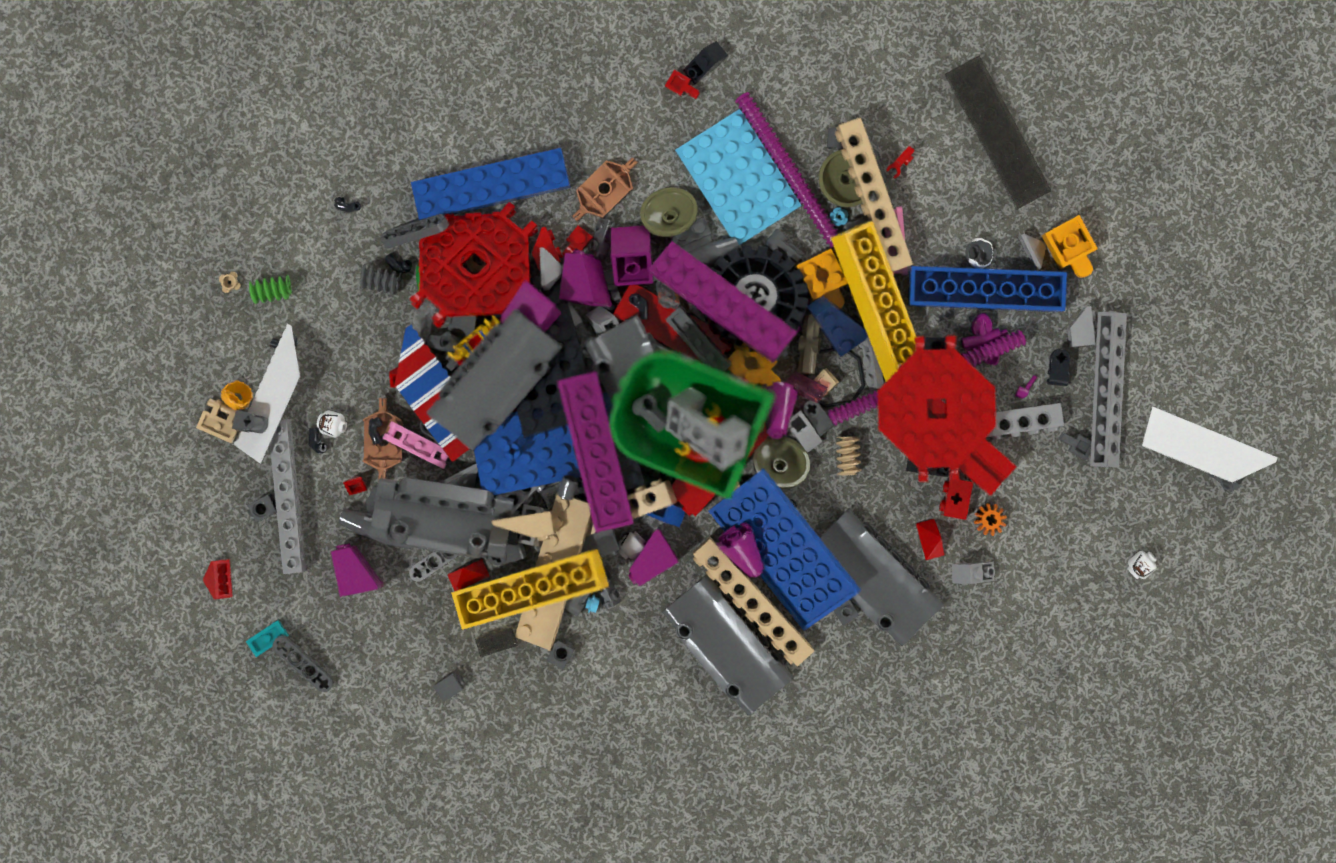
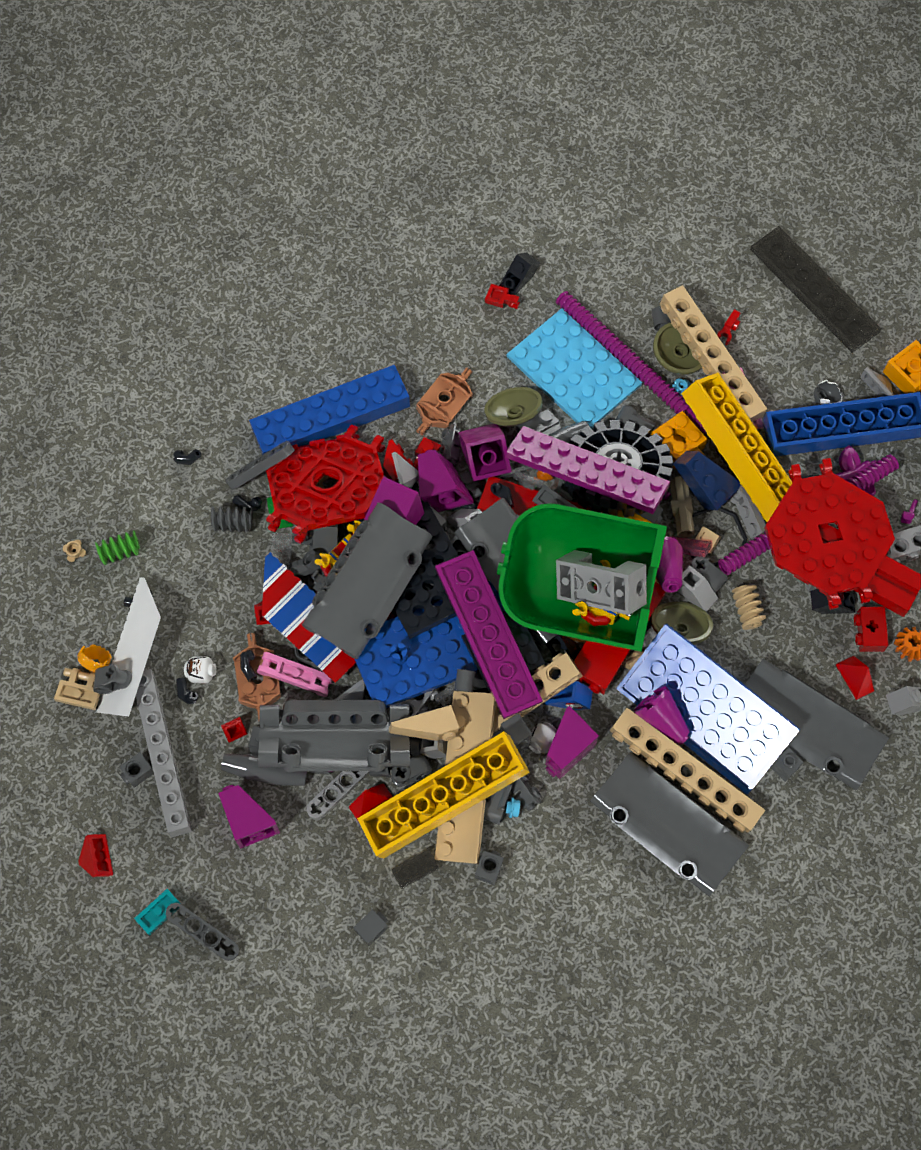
camera: 10 degrees left, 20 degrees down
dark grey piece [632,395,667,432] -> none

